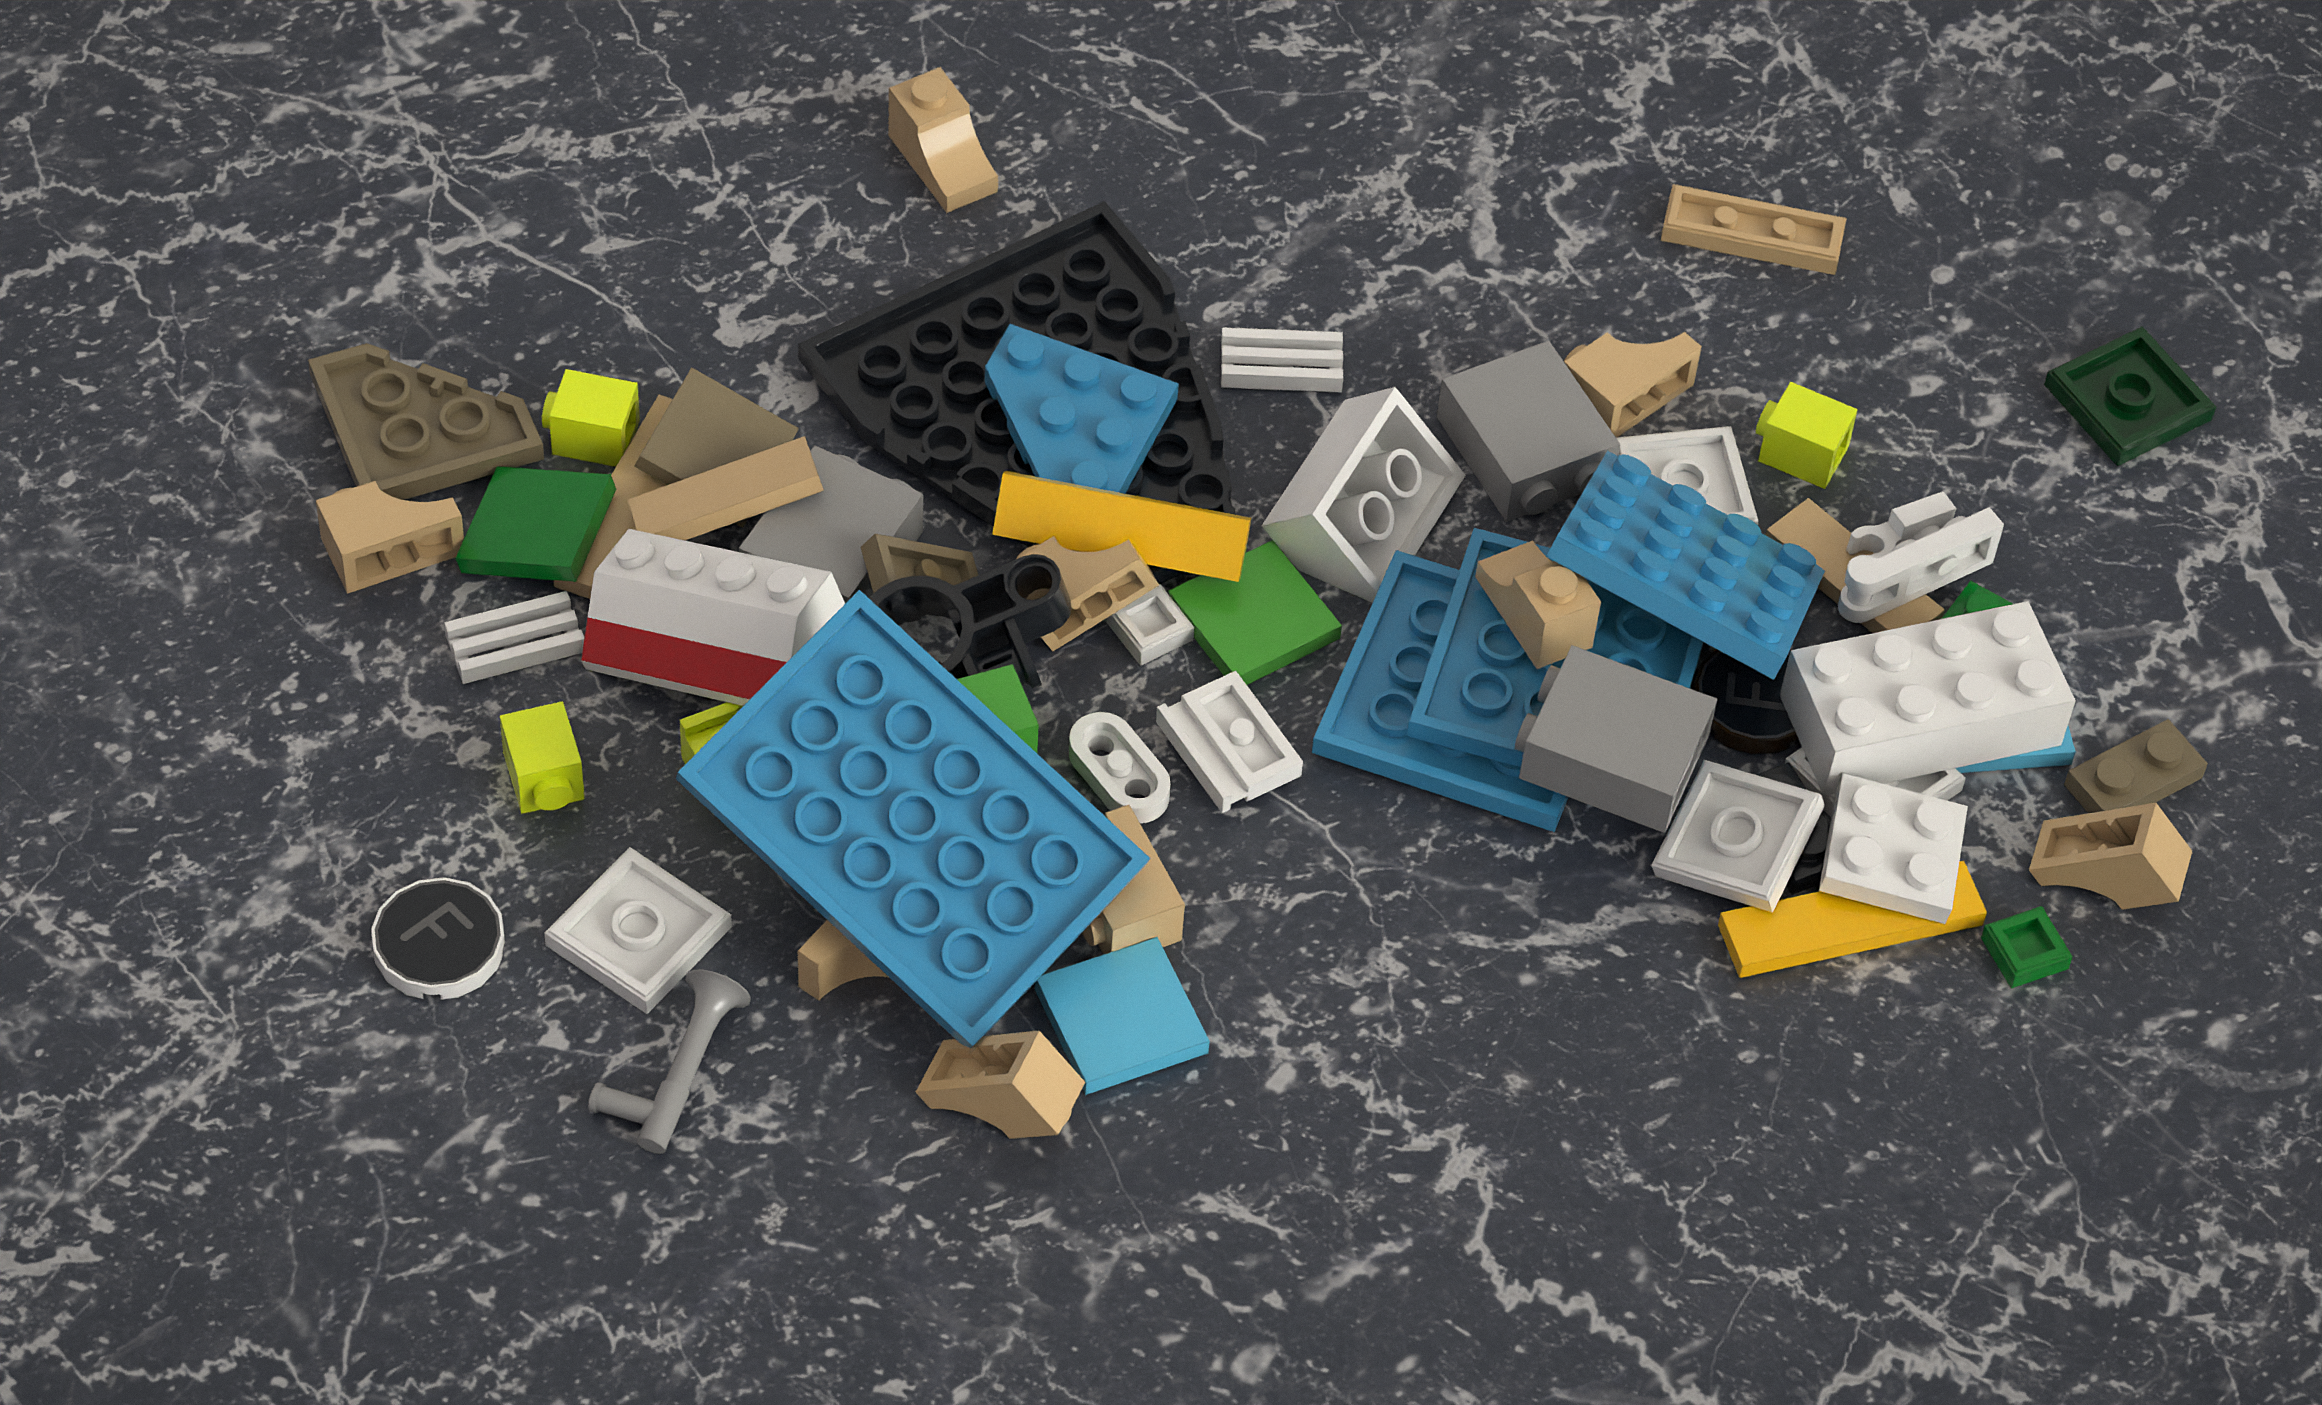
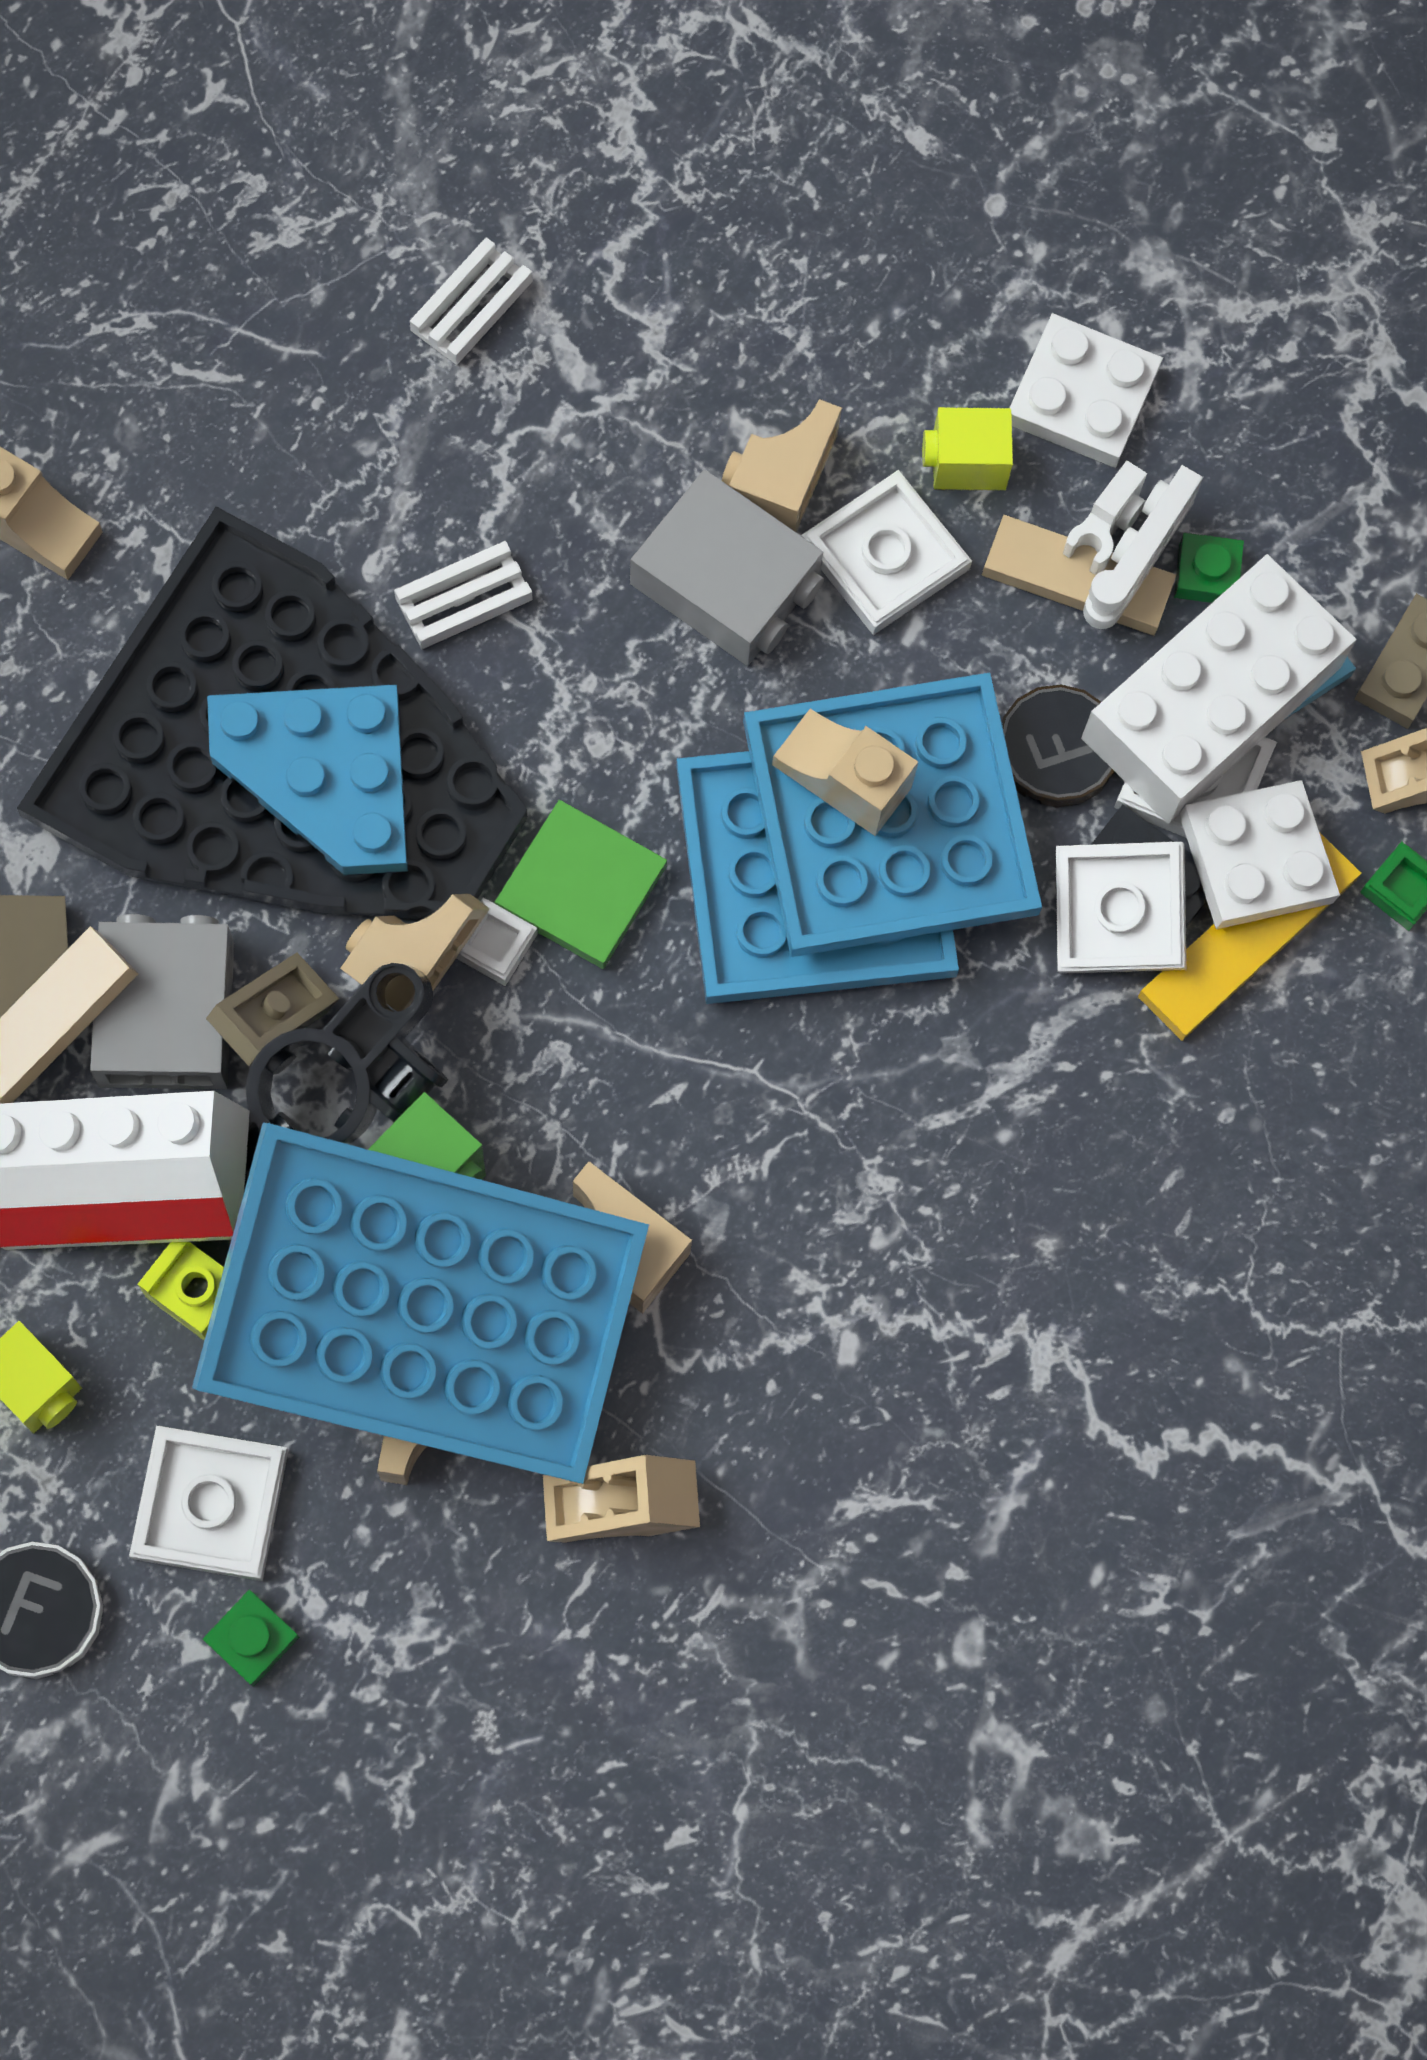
camera: 30 degrees left, 20 degrees up
light grey piece [588,969,751,1154] -> none
yellow tile [992,471,1252,582] -> none
medium azure tile [1035,937,1210,1095] -> none
white plate [1069,712,1171,824] -> none
white plate [1156,671,1303,813] -> none
white slope [1262,387,1466,603] -> none
light grey brick [1515,645,1717,833] -> none
dark azure plate [1546,450,1825,680] -> none
tan tile [1661,184,1846,275] -> none
dark green tile [2044,326,2216,466] -> none
none -> green plate [203,1589,300,1687]
none -> white tile [410,238,533,365]
none -> white plate [1010,313,1163,468]

